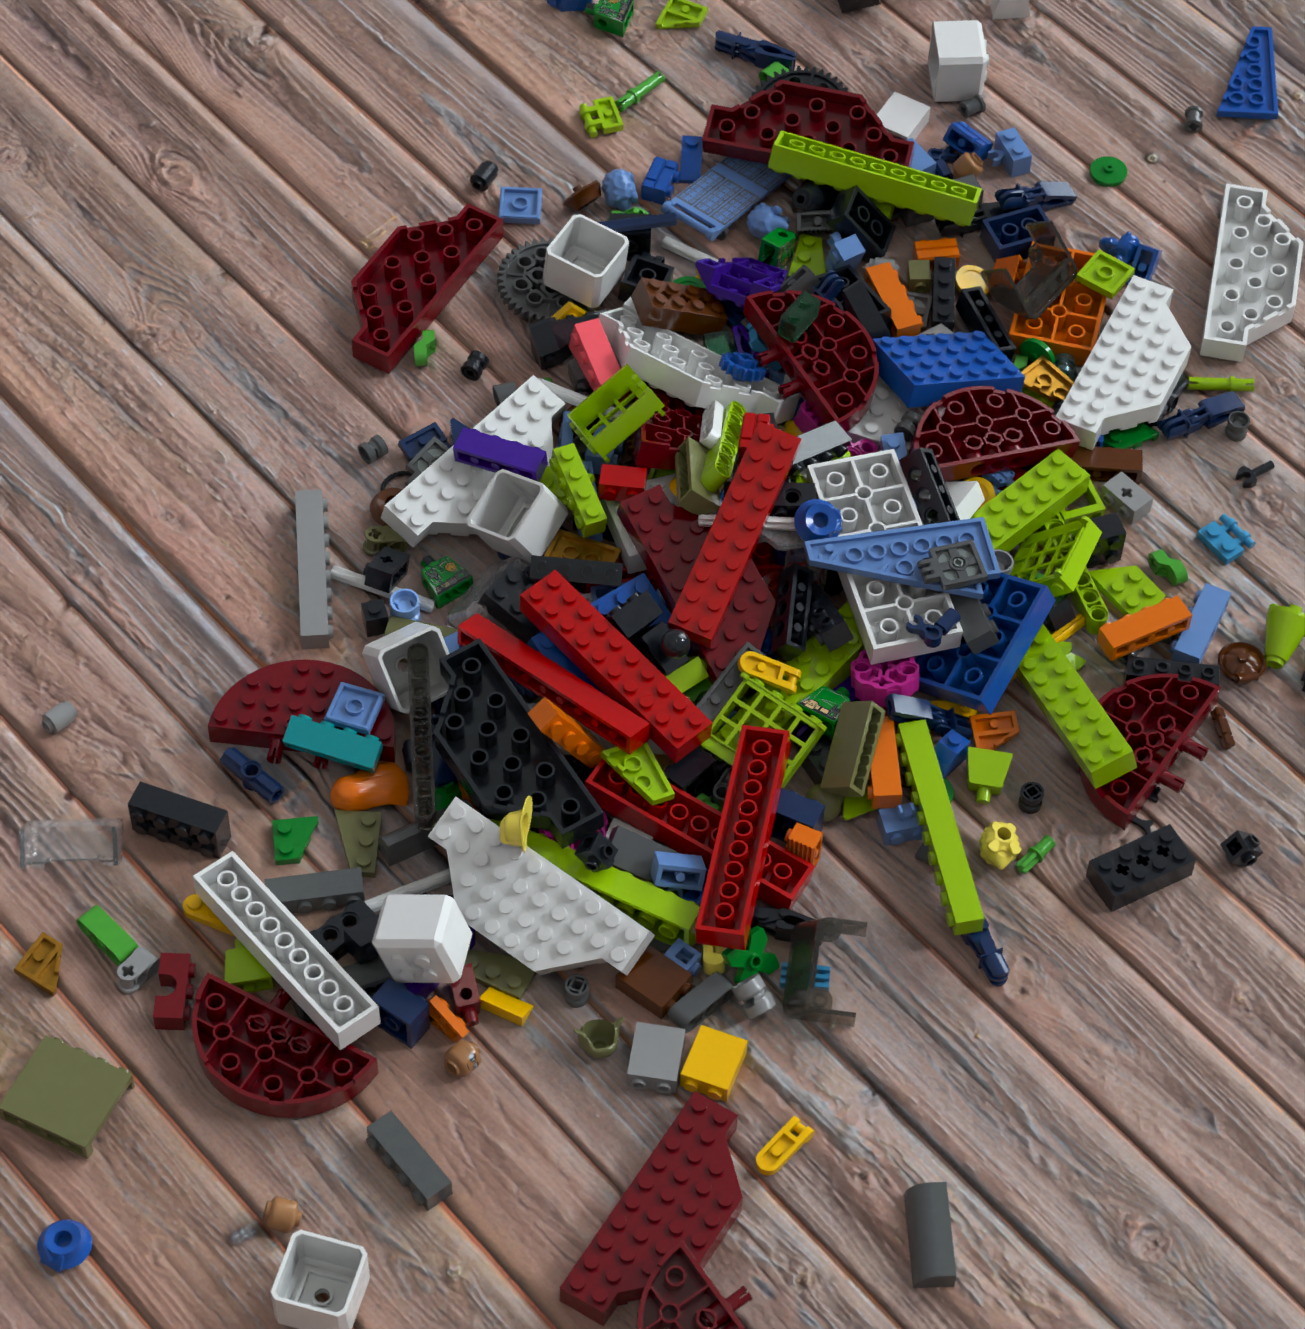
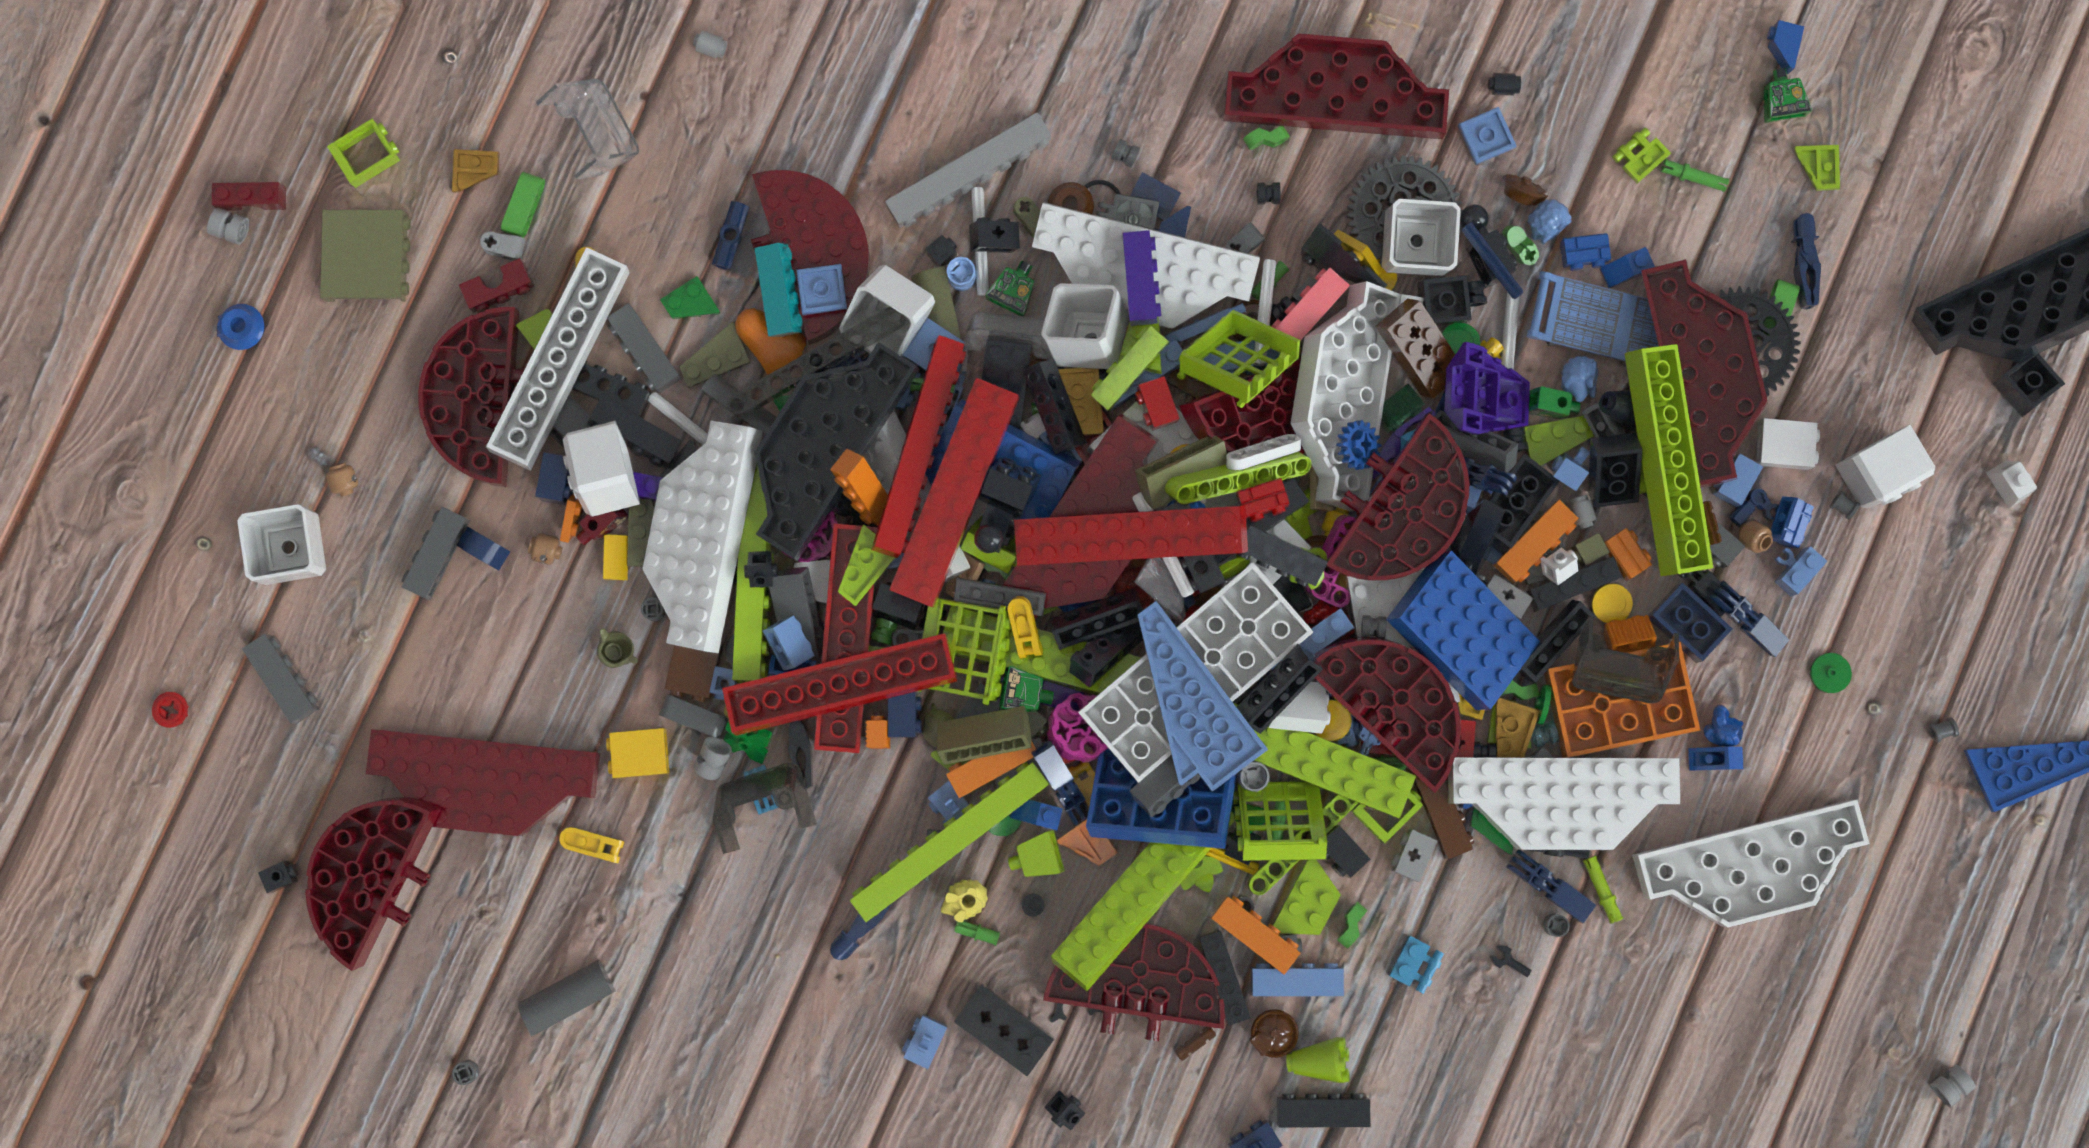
camera: 65 degrees right, 30 degrees up
black brick [128,781,231,859] -> none
light yellow piece [500,796,532,853] -> none
light grey panel [627,1022,686,1093] -> none
clear green brick [777,291,821,343] -> none
blue piece [794,499,843,541] -> none
dark blue bar [906,608,961,648] -> none
dark grey piece [917,539,988,591] -> none
lime plate [1075,249,1135,300] -> none
none -> dark blue brick [456,527,511,571]
none -> medium blue brick [902,1014,948,1069]
none -> white brick [1540,548,1578,585]

